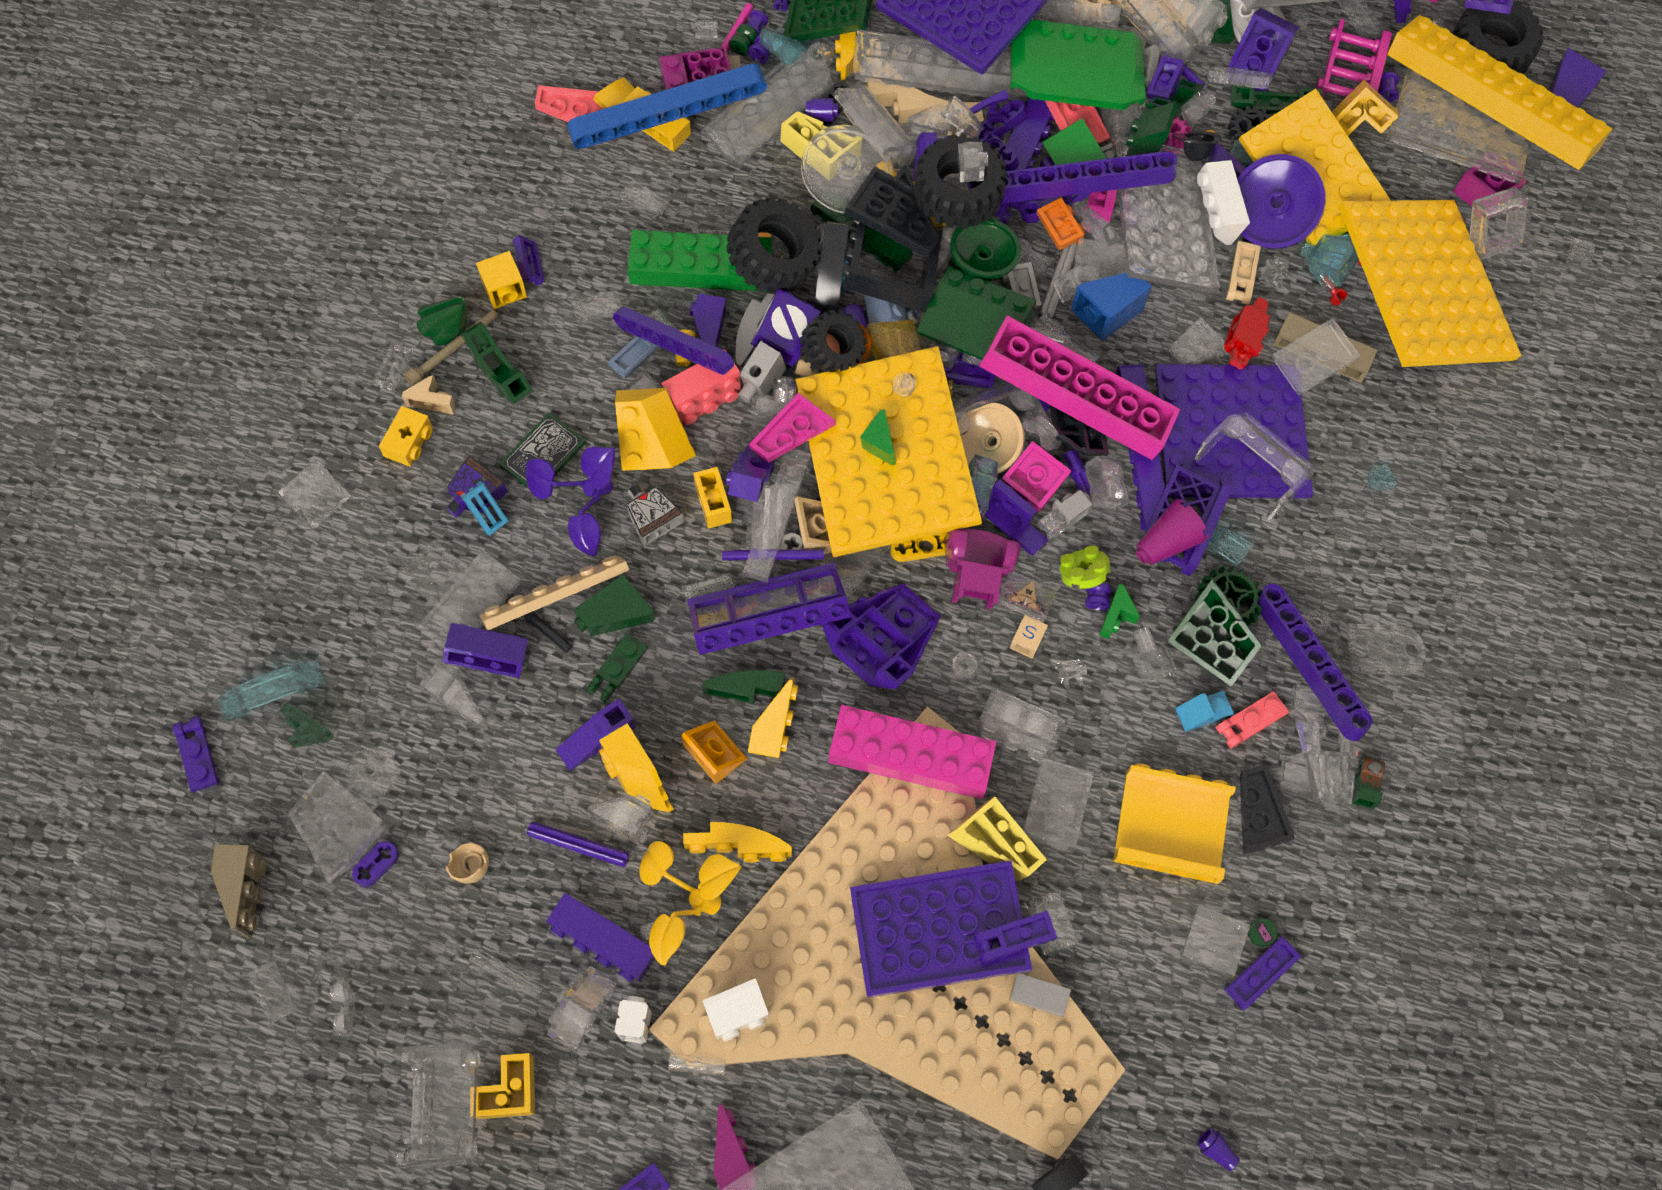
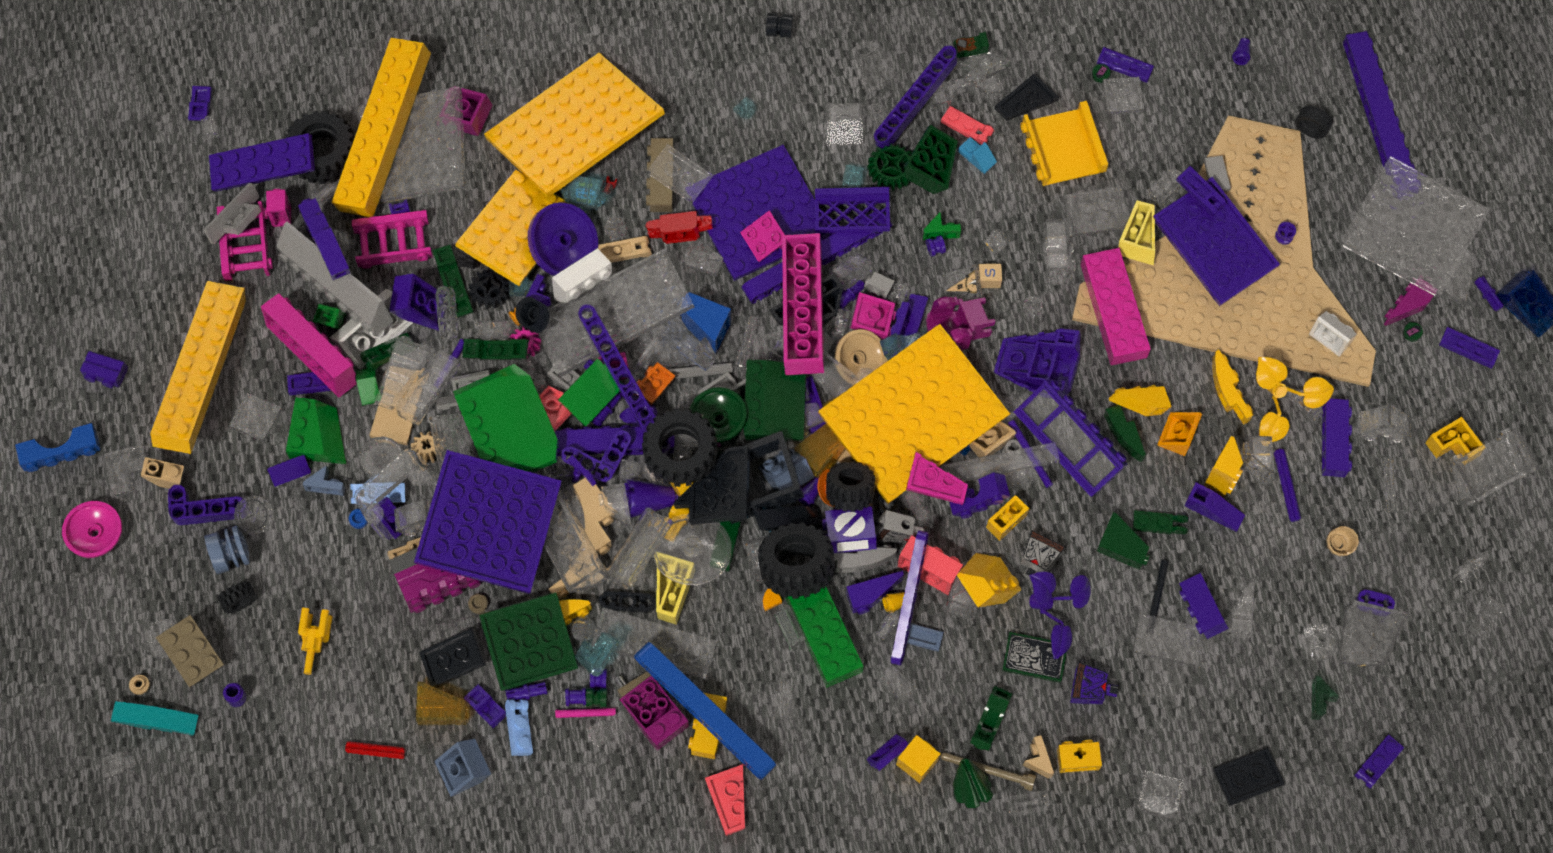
camera: 115 degrees left, 0 degrees up
dark tan slope [211,844,266,938] -> none
clear light blue slope [217,661,326,722] -> none
dark azure tile [460,481,509,536] -> none
tan plate [479,556,629,630] -> none
yellow slope [593,77,635,109] -> none
white brick [615,996,652,1044] -> none
clear pin [668,1052,726,1077] -> none
tile [682,573,734,612] -> none
clear beam [773,377,796,402] -> none
dark purple brick [806,98,839,122] -> none
green slope [860,409,896,465] -> none
clear plate [893,372,915,397] -> none
clear slope [942,96,982,138] -> none
clear brick [957,141,988,182] -> none
lime plate [1059,546,1111,589] -> none
dark green slope [1125,102,1178,156] -> none
clear piece [1133,627,1177,684] -> none
magenta cone [1135,499,1209,565] -> none
dark purple slope [1146,56,1184,100] -> none
clear windscreen [1194,412,1314,521] -> none
yellow brick [1332,80,1398,136] -> none
clear window [1469,187,1528,260] -> none
dark purple slope [1549,48,1607,108] -> none
none -> dark pink hinge [740,211,785,262]
none -> black wheel [766,13,793,38]
none -> clear slope [824,103,863,147]
none -> black tile [1212,747,1285,807]
none -> dark purple wheel [1275,222,1296,245]
none -> dark green tile [1403,322,1423,342]

